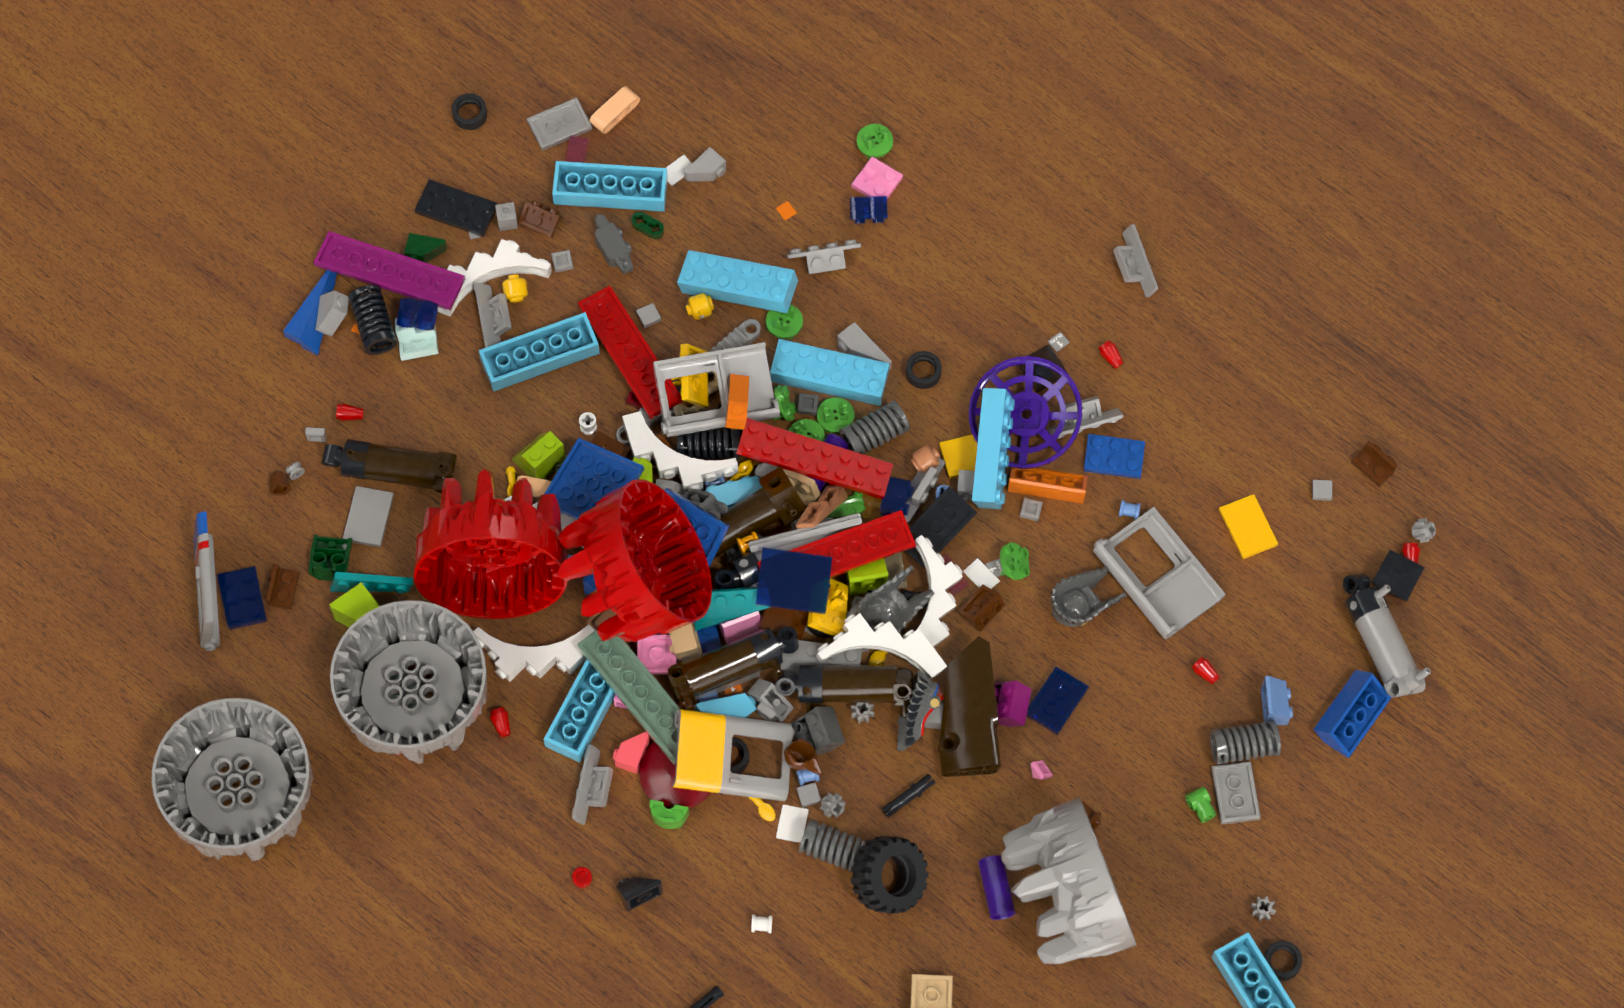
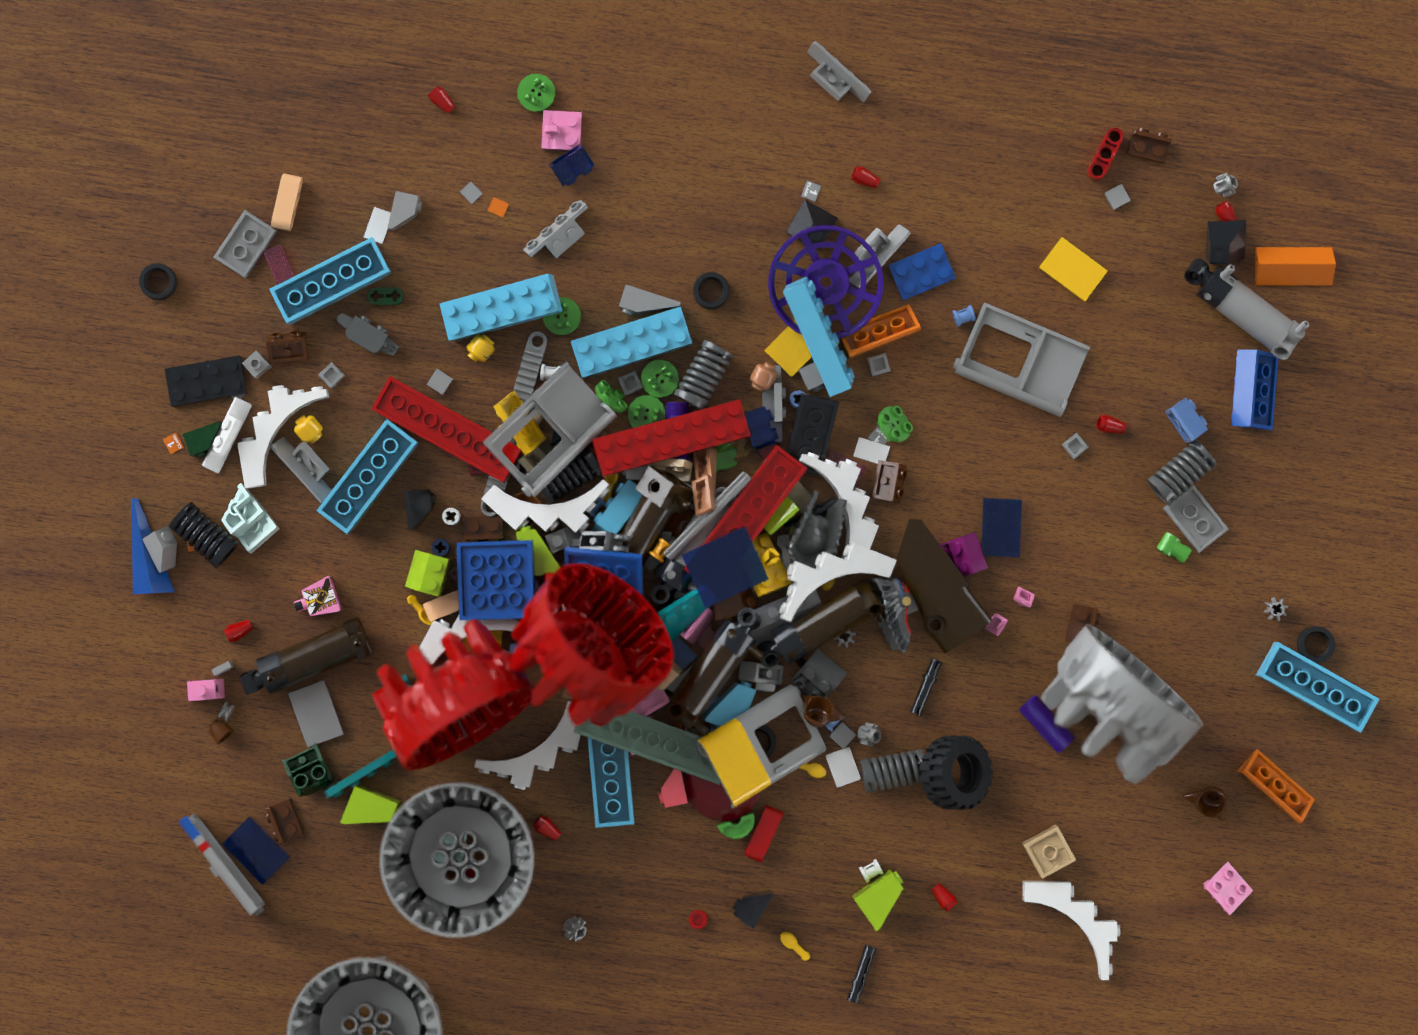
camera: 30 degrees left, 20 degrees up
magenta plate [313,231,466,311] -> none
clear blue brick [396,298,438,331] -> none
light grey bracket [572,744,613,825] -> none
orange slope [725,374,749,430] -> none
dark grey piece [1051,567,1127,627] -> none
none -> orange sticker [163,433,184,454]
none -> bright pink torso [187,679,225,701]
none -> white bracket [202,397,252,473]
none -> torso [294,576,343,616]
none -> black slope [404,489,436,531]
none -> red cone [427,85,455,114]
none -> dark blue bush [432,539,451,556]
none -> light grey sticker [460,182,483,204]
none -> light grey gear [563,916,587,942]
none -> red beam [743,804,784,863]
none -> yellow piece [780,932,810,961]
none -> lime slope [852,869,903,931]
none -> red cone [931,883,958,912]
none -> bright pink slope [985,613,1008,636]
none -> light grey tile [1062,433,1089,460]
none -> red beam [1087,127,1124,181]
none -> orange slope [1255,247,1336,286]

